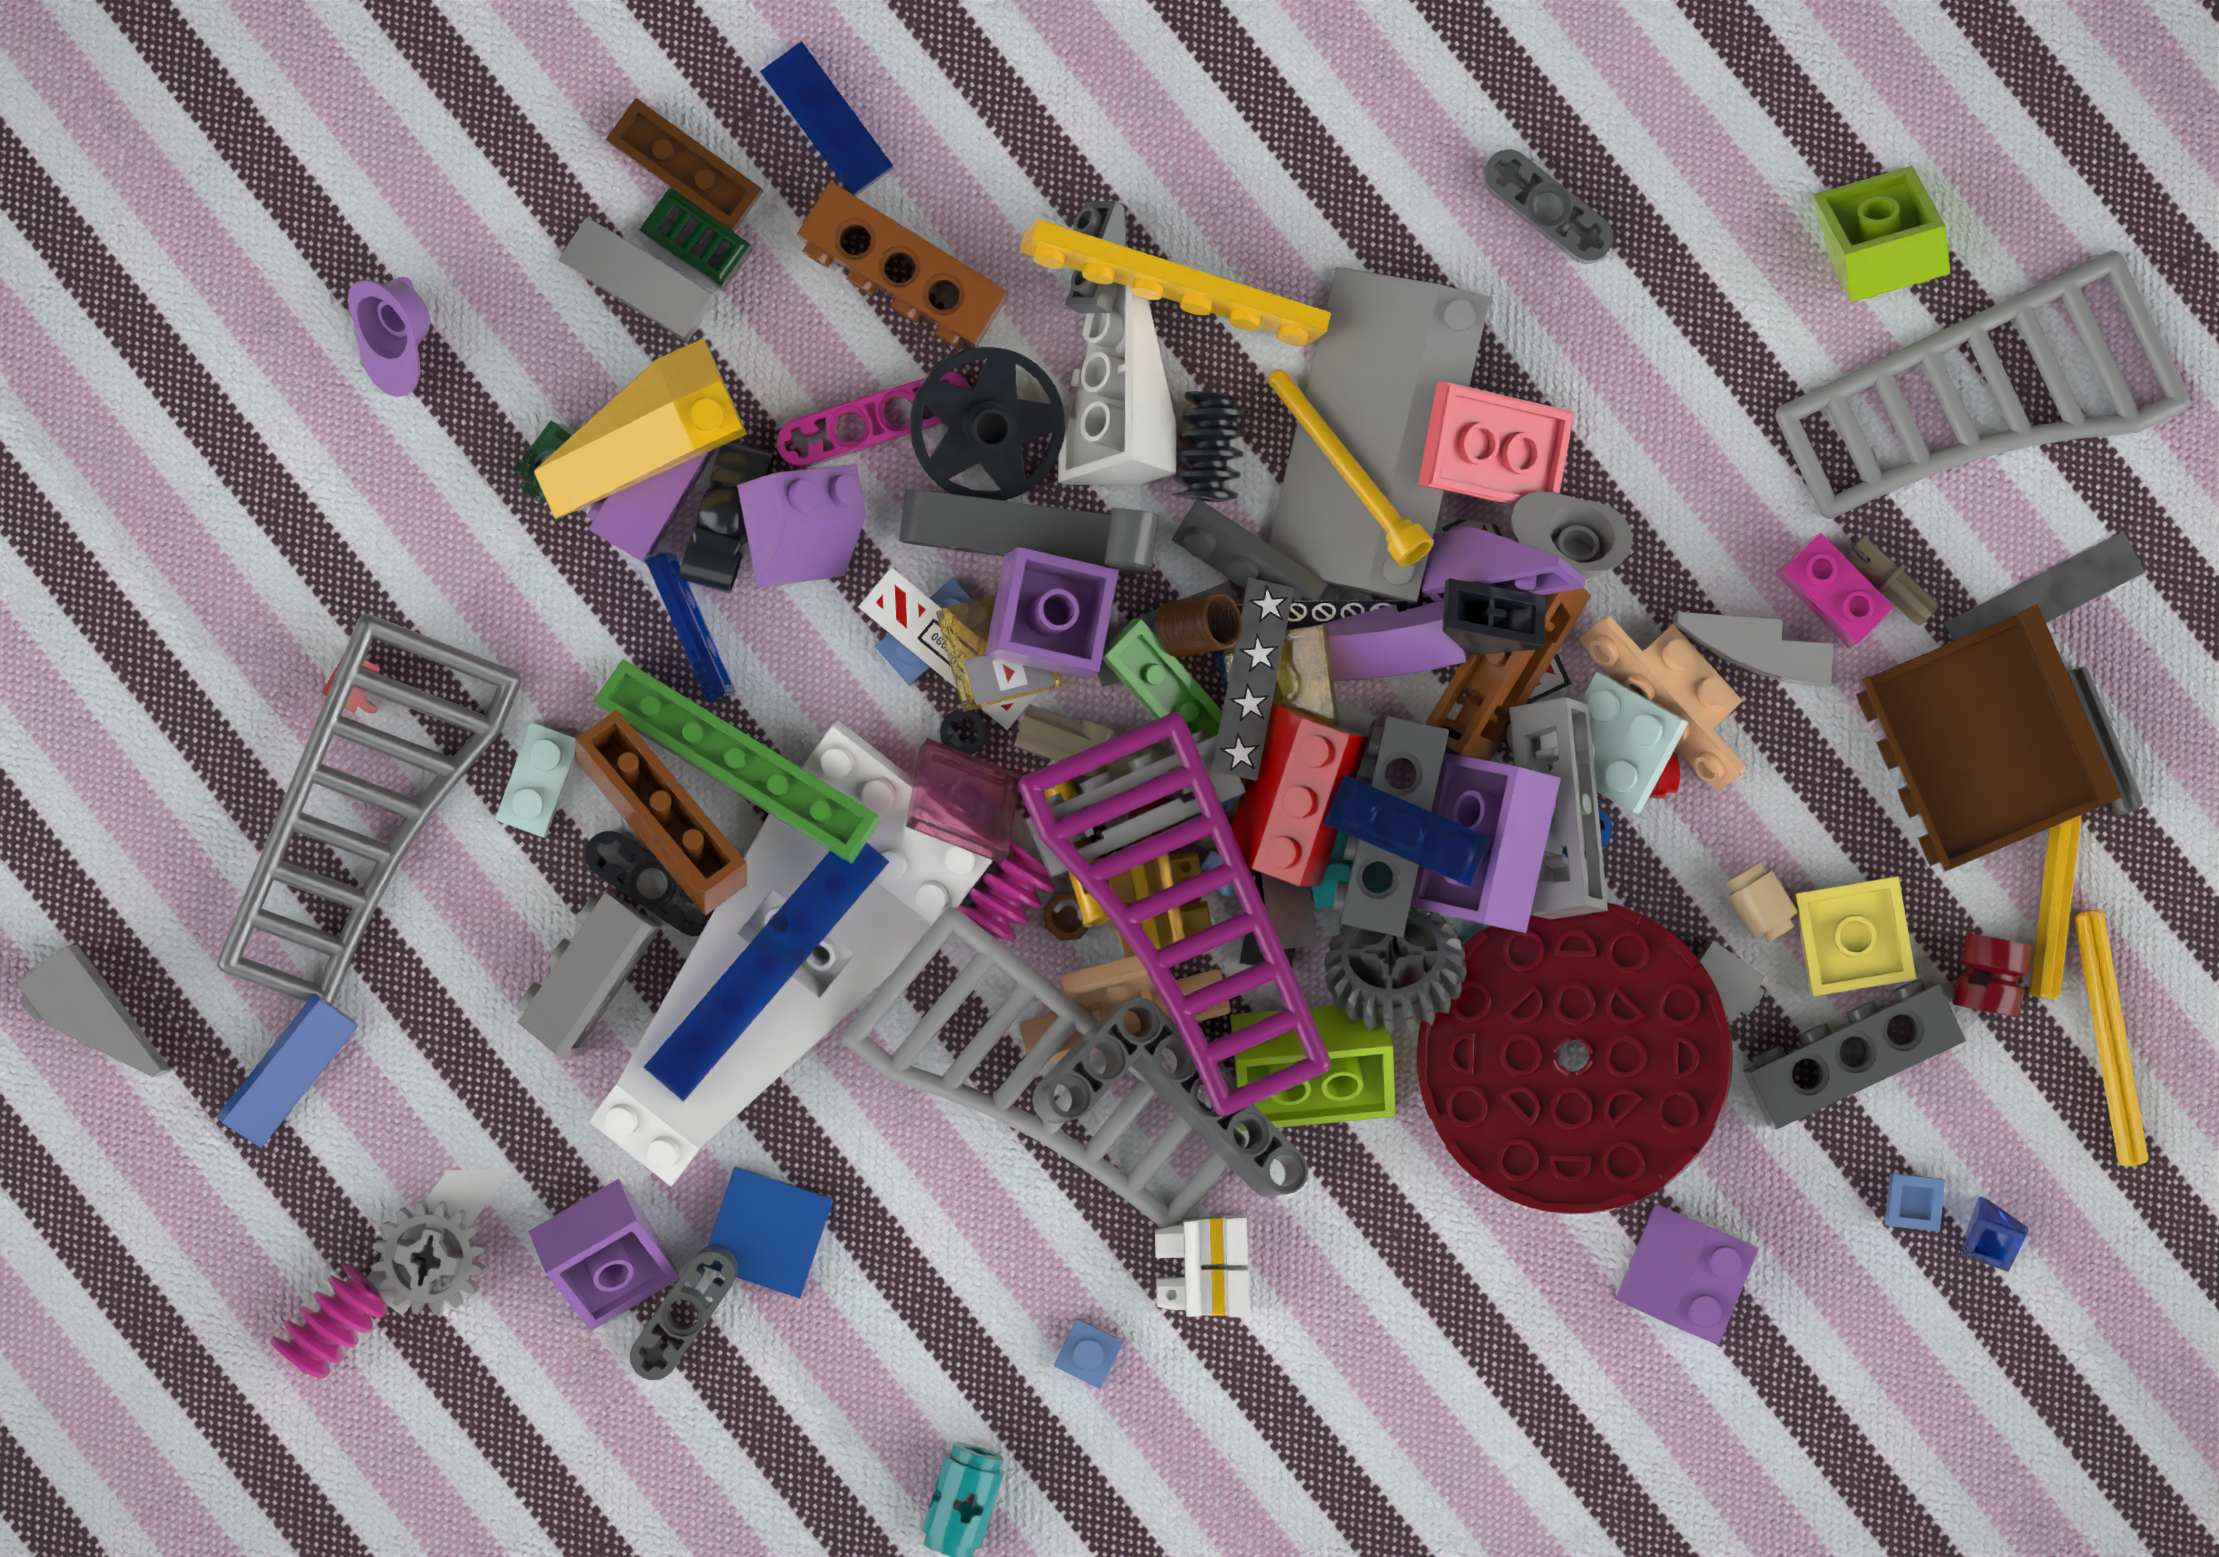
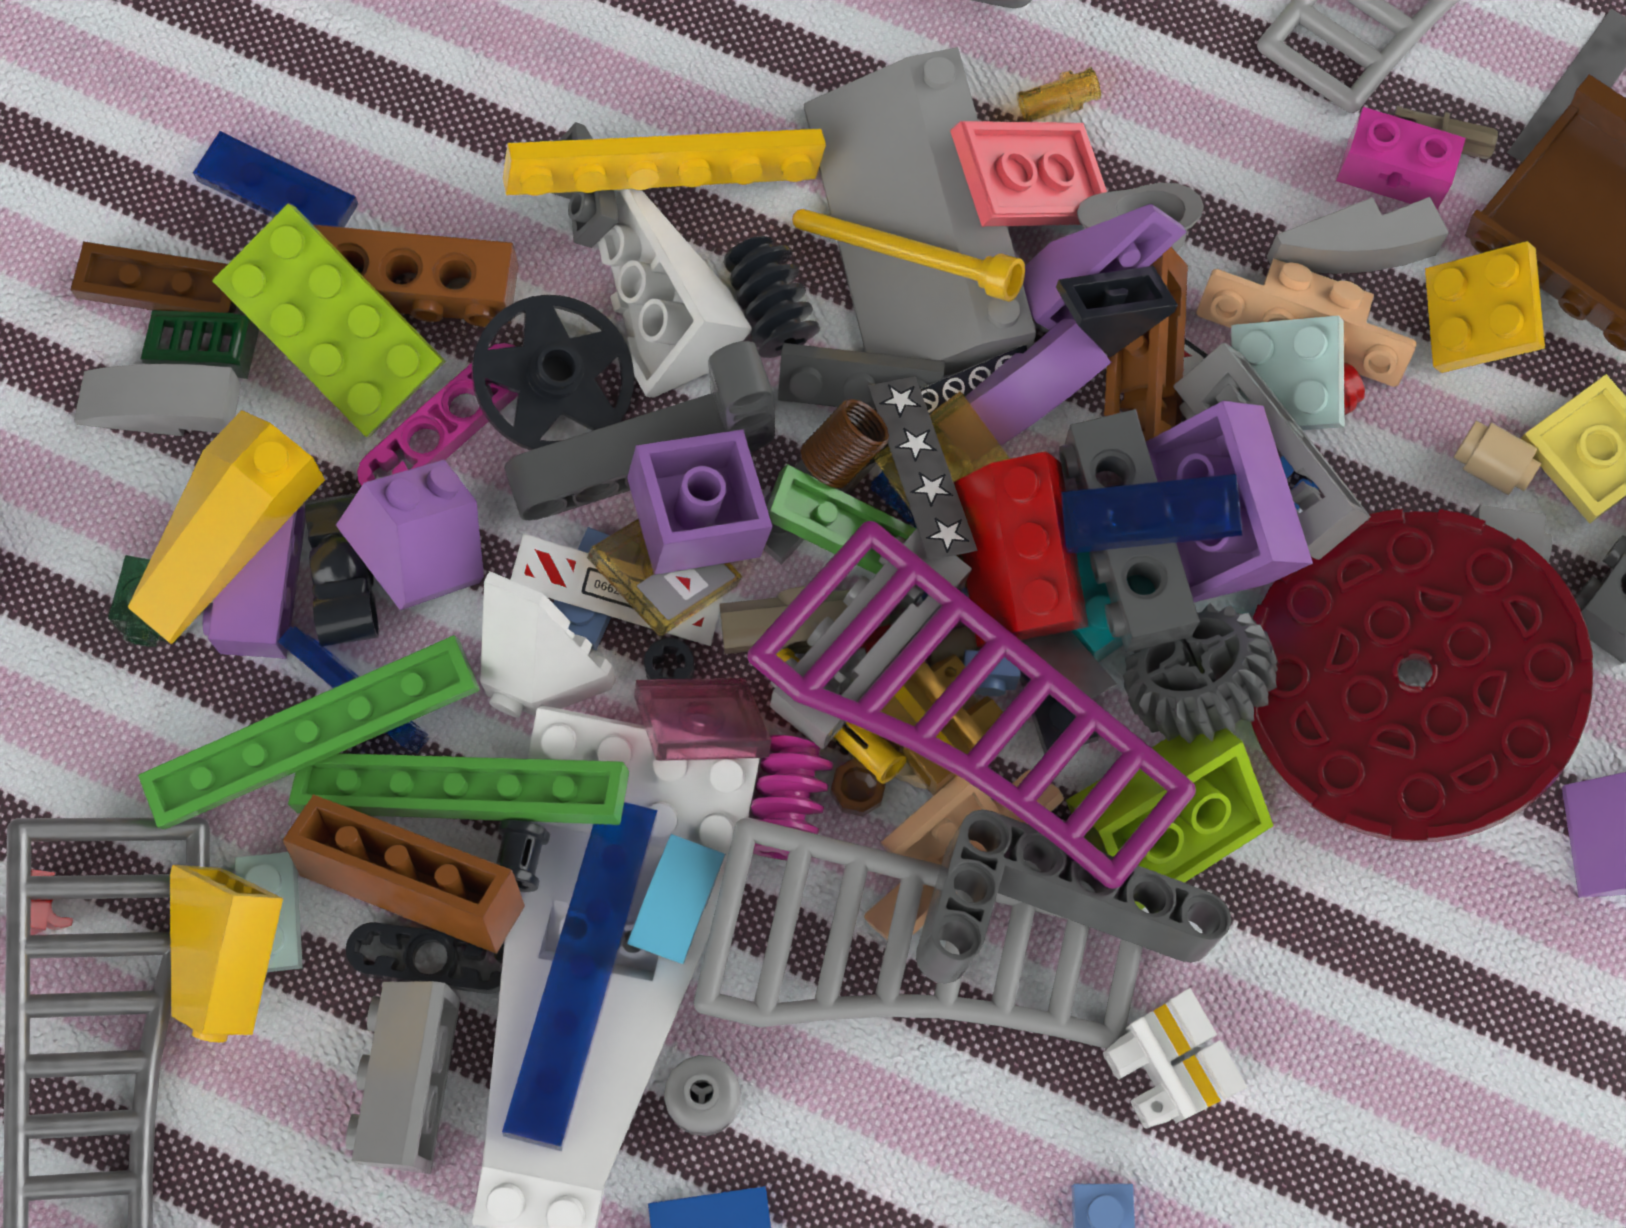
camera: 30 degrees left, 15 degrees down
none -> bright green plate [138,635,480,830]
none -> yellow slope [170,865,283,1043]
none -> lime plate [212,203,446,437]
none -> white wedge [480,571,616,718]
none -> black bush [496,819,551,892]
none -> medium azure slope [627,834,726,964]
none -> light grey head [664,1055,742,1136]
none -> clear yellow pin [1016,67,1102,122]
none -> yellow plate [1425,241,1545,373]

